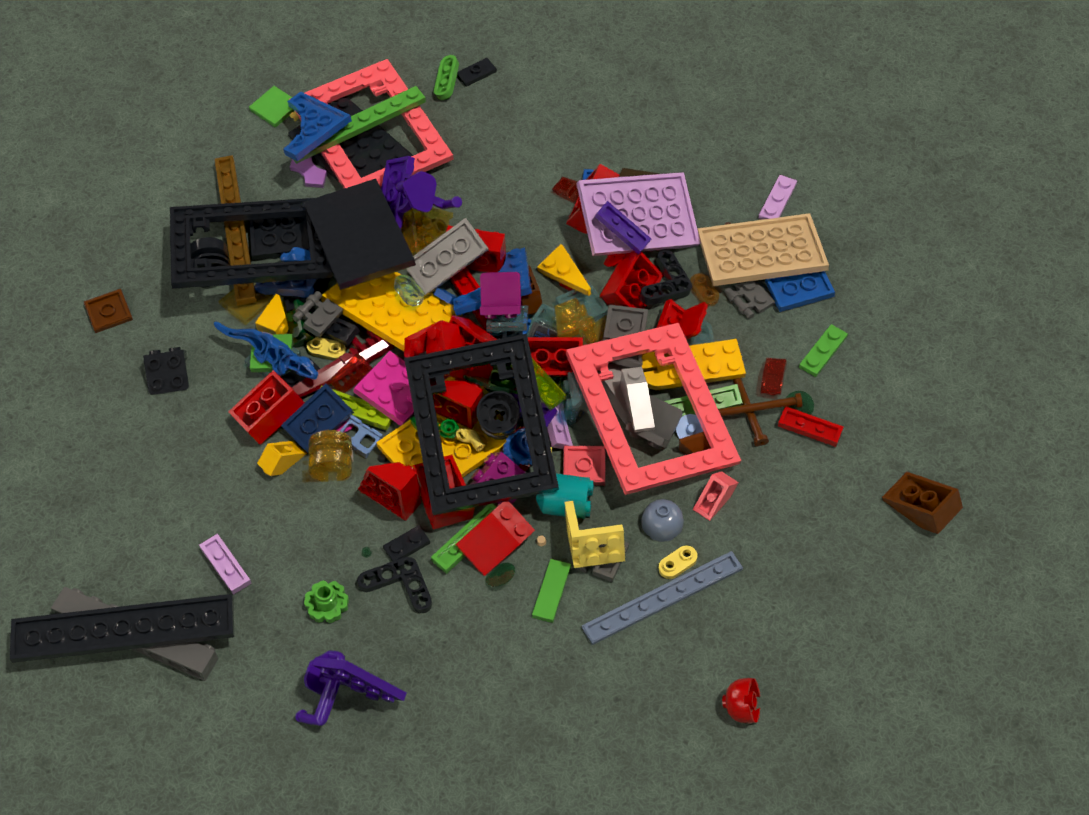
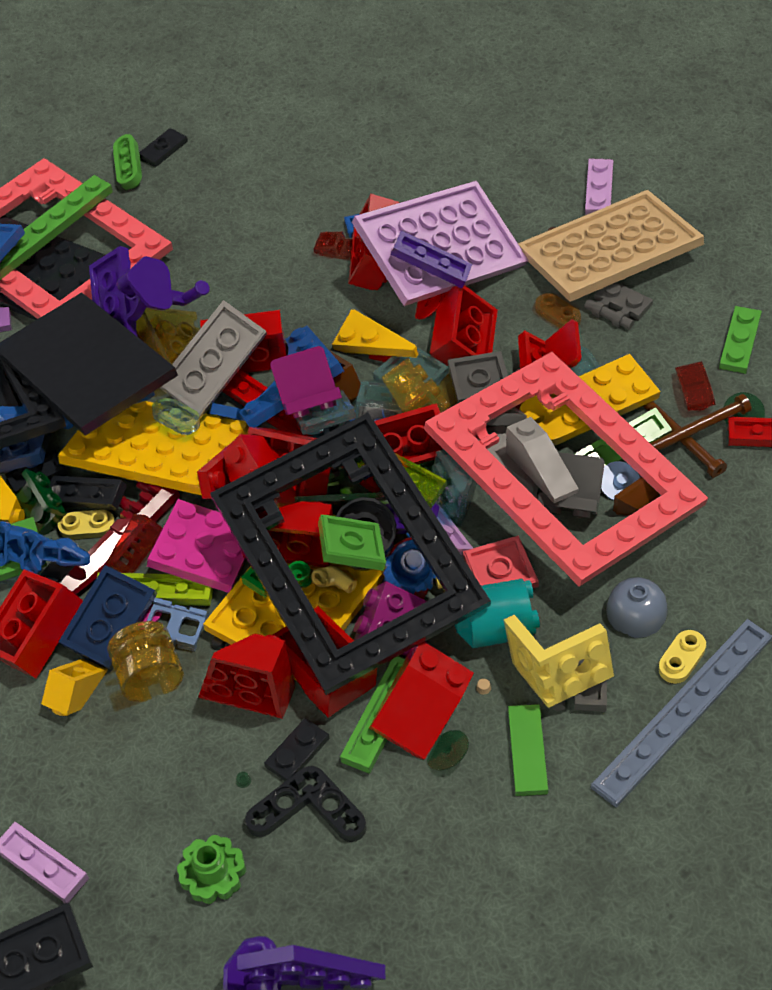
camera: 15 degrees left, 5 degrees down
dark grey plate [292,291,343,338] -> none
black beam [639,250,692,305] -> none
coral slope [693,471,739,521] -> none
blue plate [765,271,835,312] -> none
none -> bright green tile [318,515,386,571]

